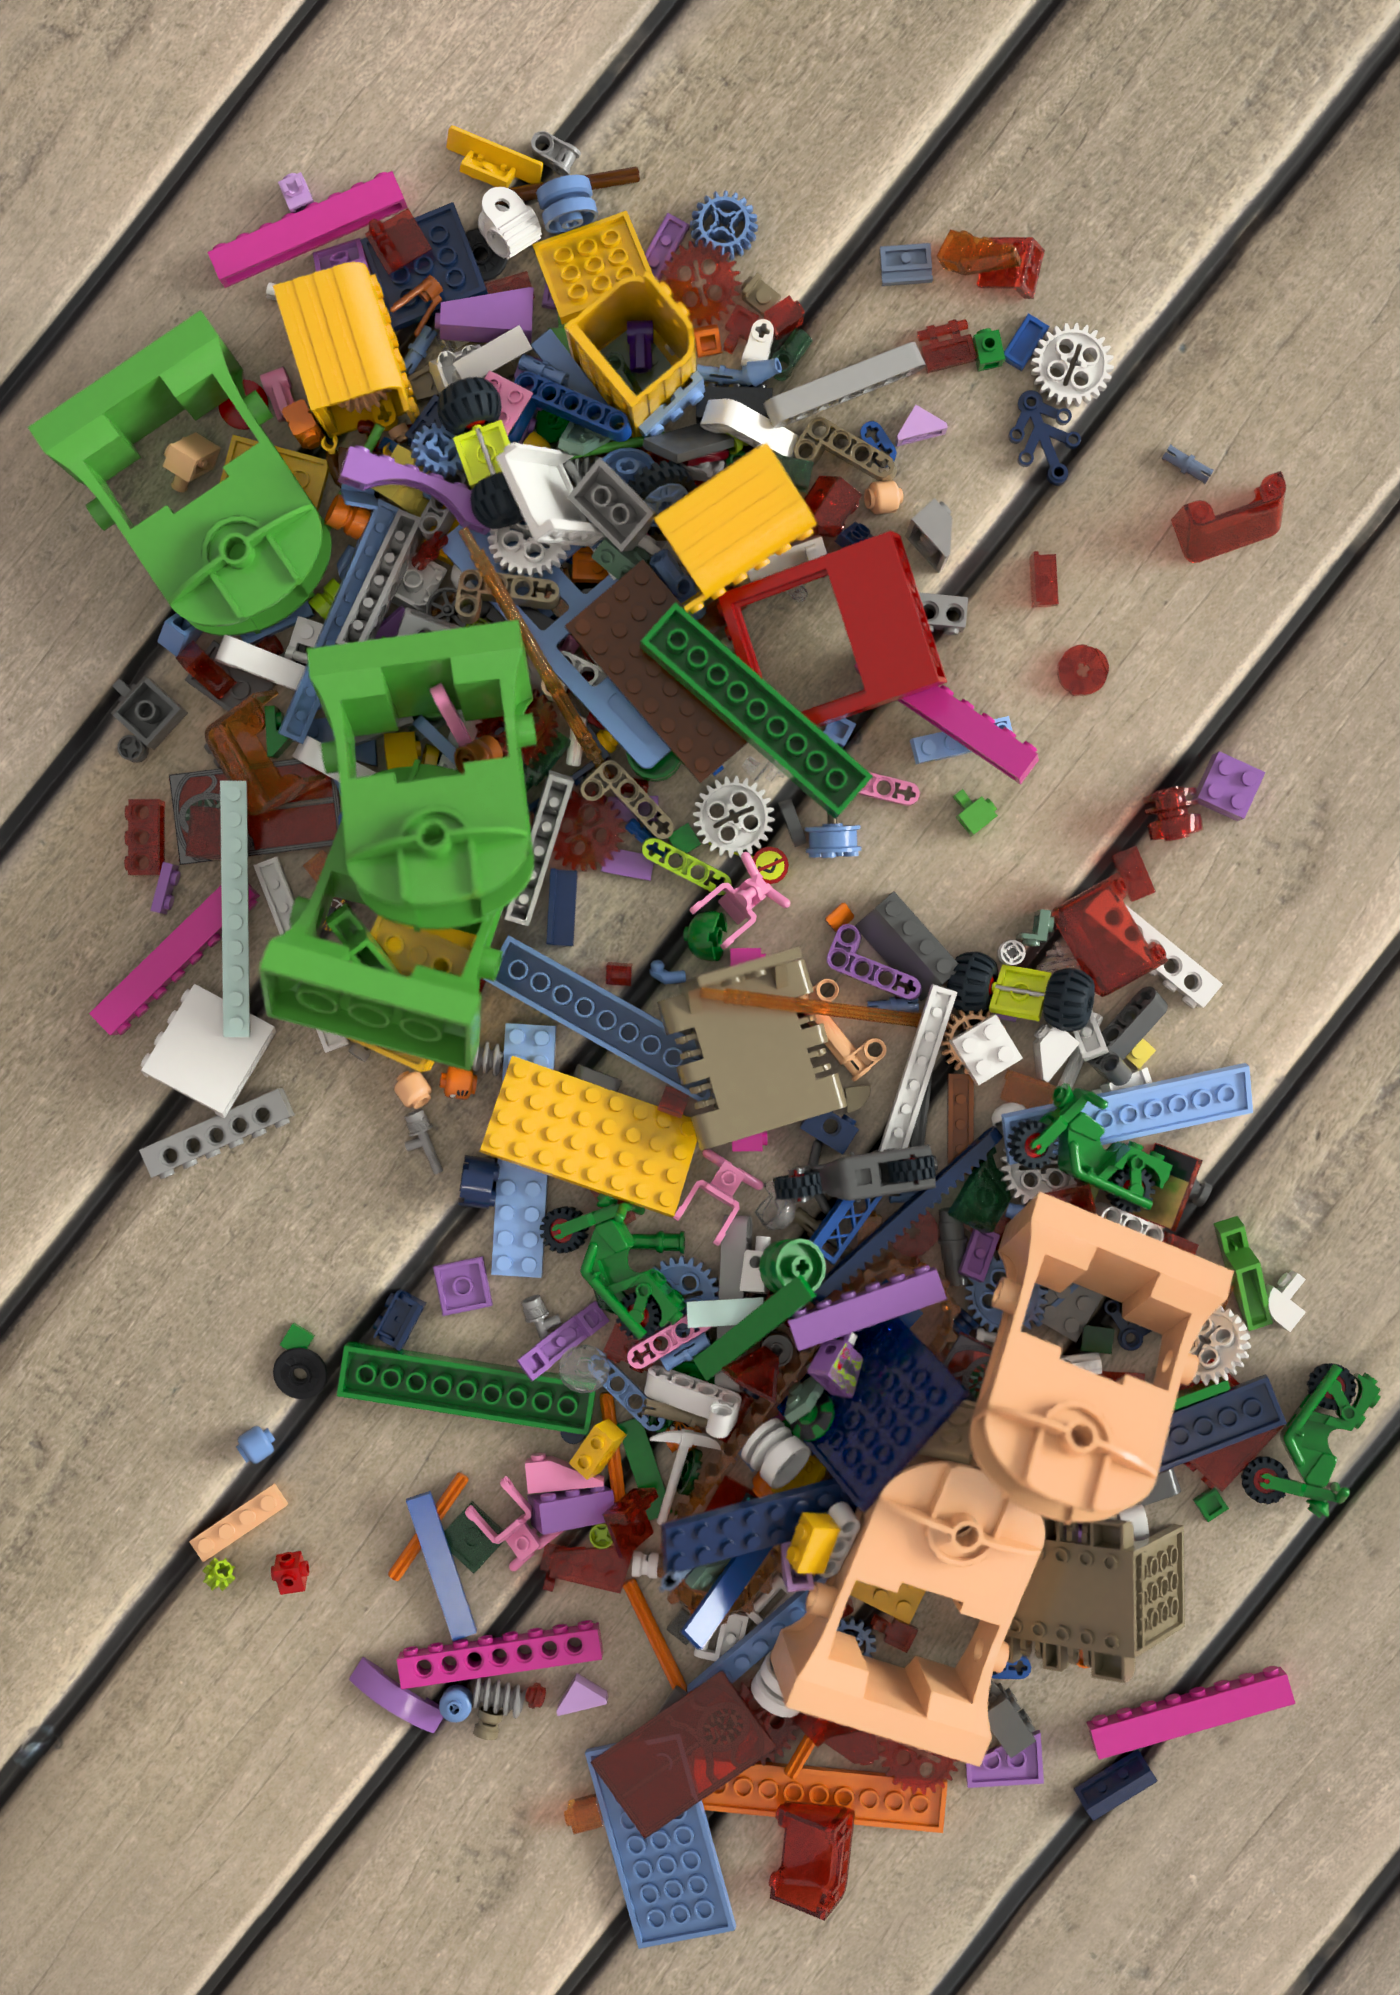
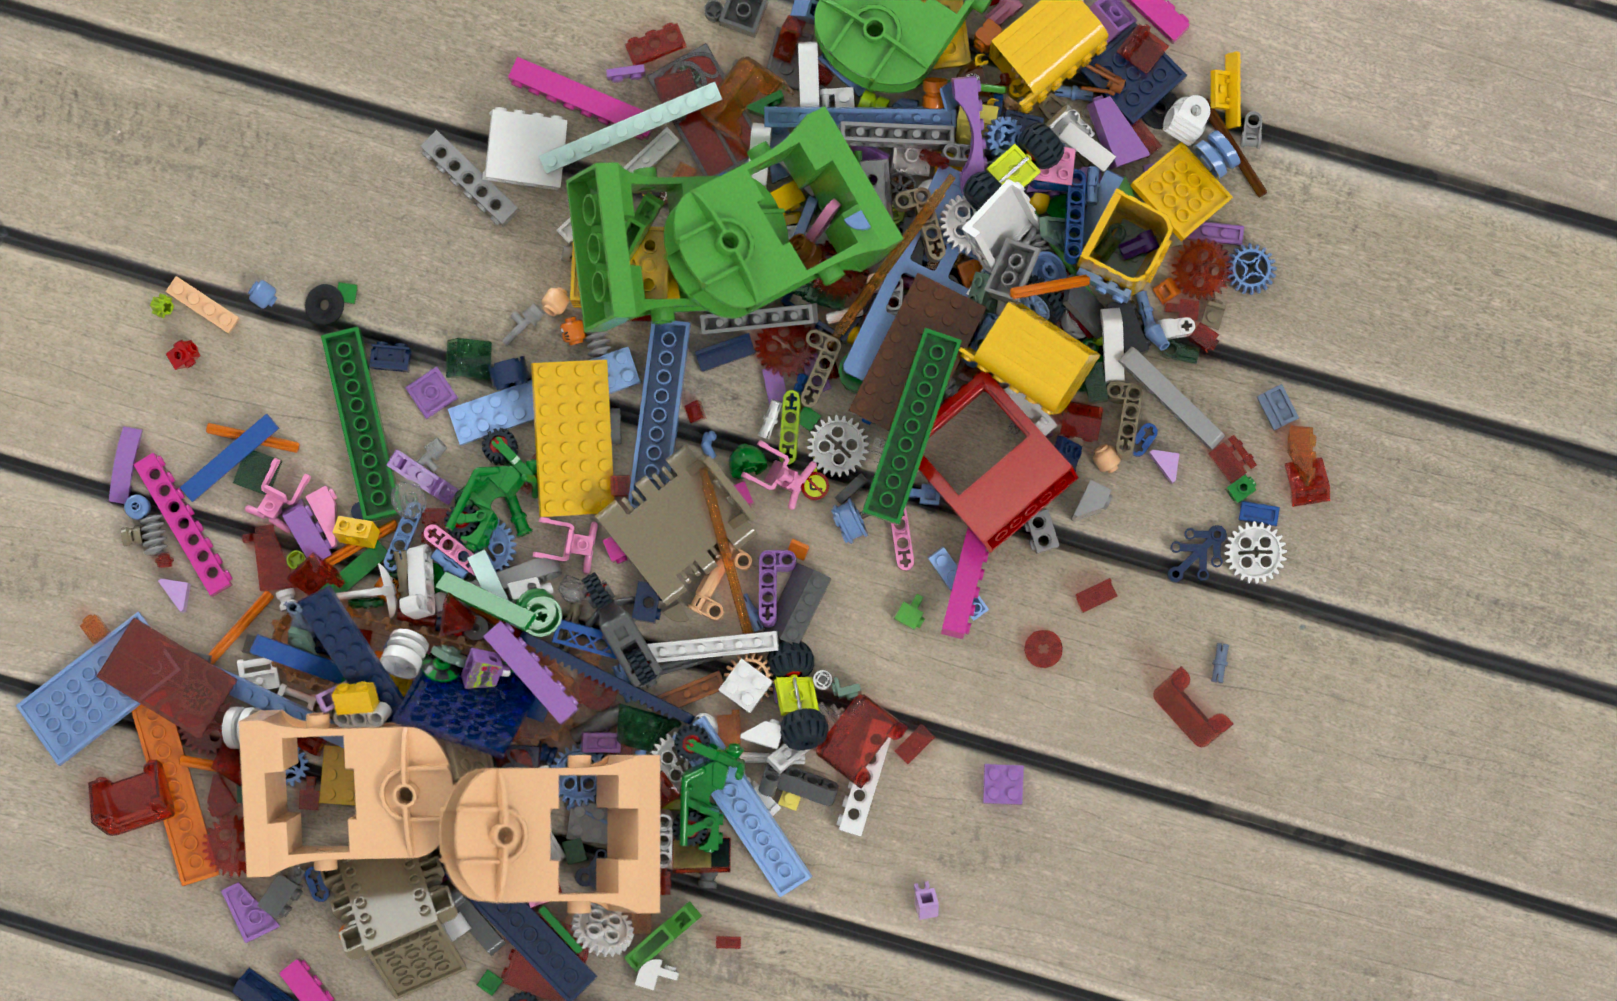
camera: 75 degrees right, 5 degrees down
clear red wheel [1142,786,1204,842] -> none
none -> clear green bracket [446,338,492,379]
none -> clear red piece [716,936,741,949]
none -> white pin [758,399,783,439]
none -> medium blue tile [844,210,871,231]
none -> lavender brick [914,881,939,920]
none -> orange axle [1009,274,1090,299]

